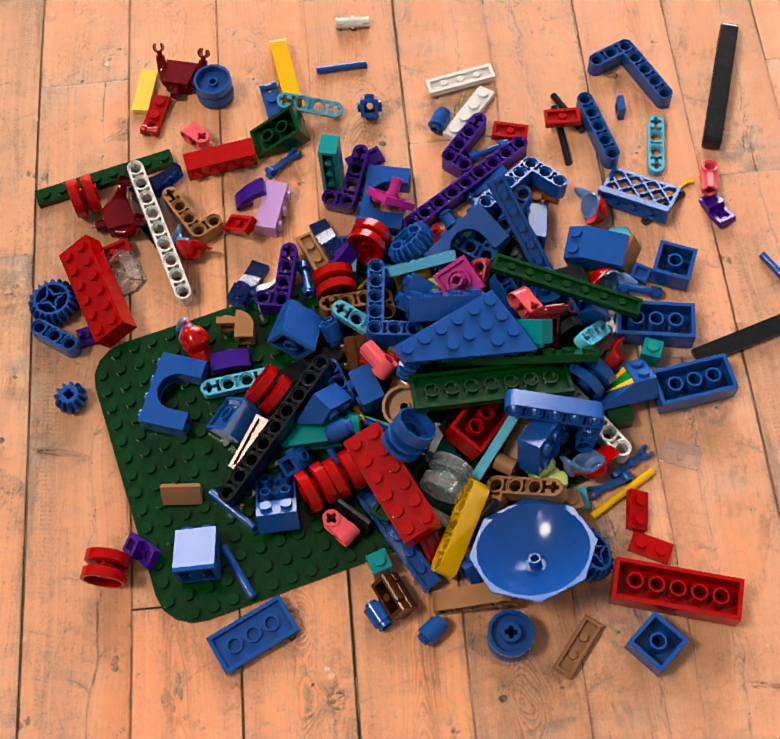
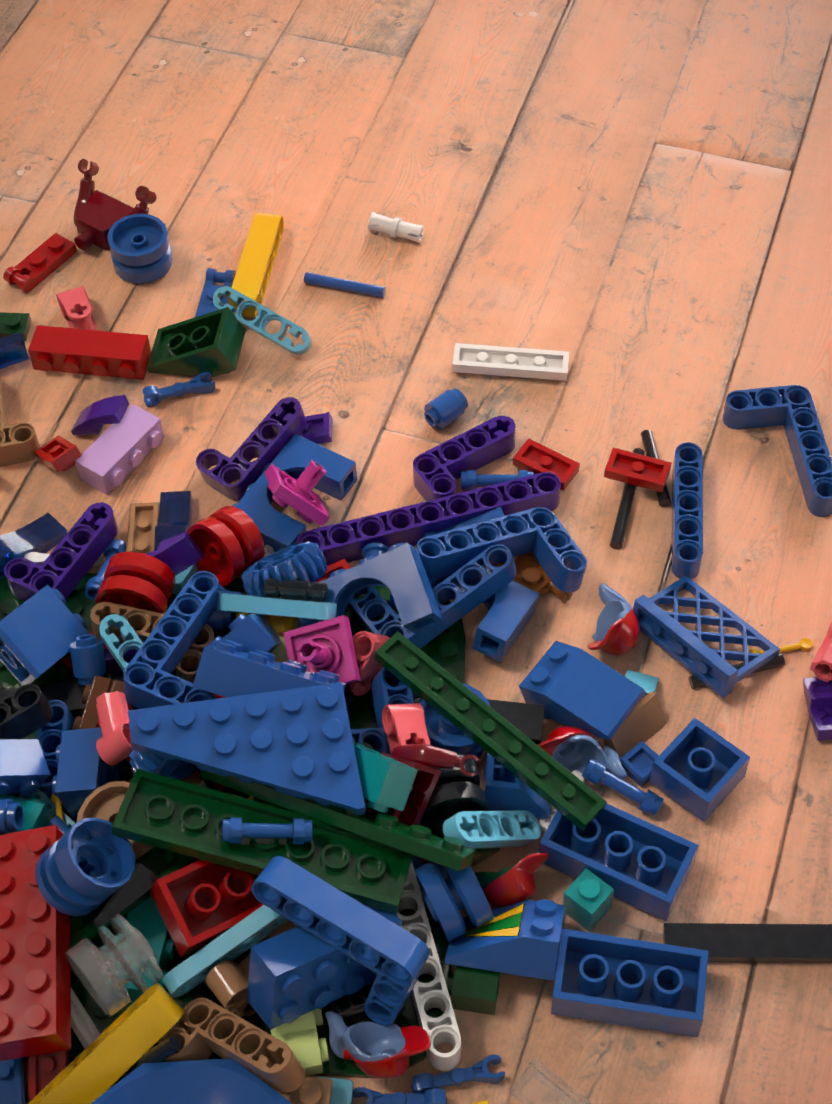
camera: 20 degrees right, 10 degrees down
light yellow tile [131,69,159,114] -> none
teal brick [318,134,345,192] -> none
blue brick [357,94,382,120] -> none
white plate [443,85,495,141] -> none
blue tile [486,174,554,270] -> none
blue tile [615,95,626,120] -> none
medium azure beam [647,115,665,177] -> none
none -> blue bar [222,818,312,844]
none -> black axle [264,578,328,602]

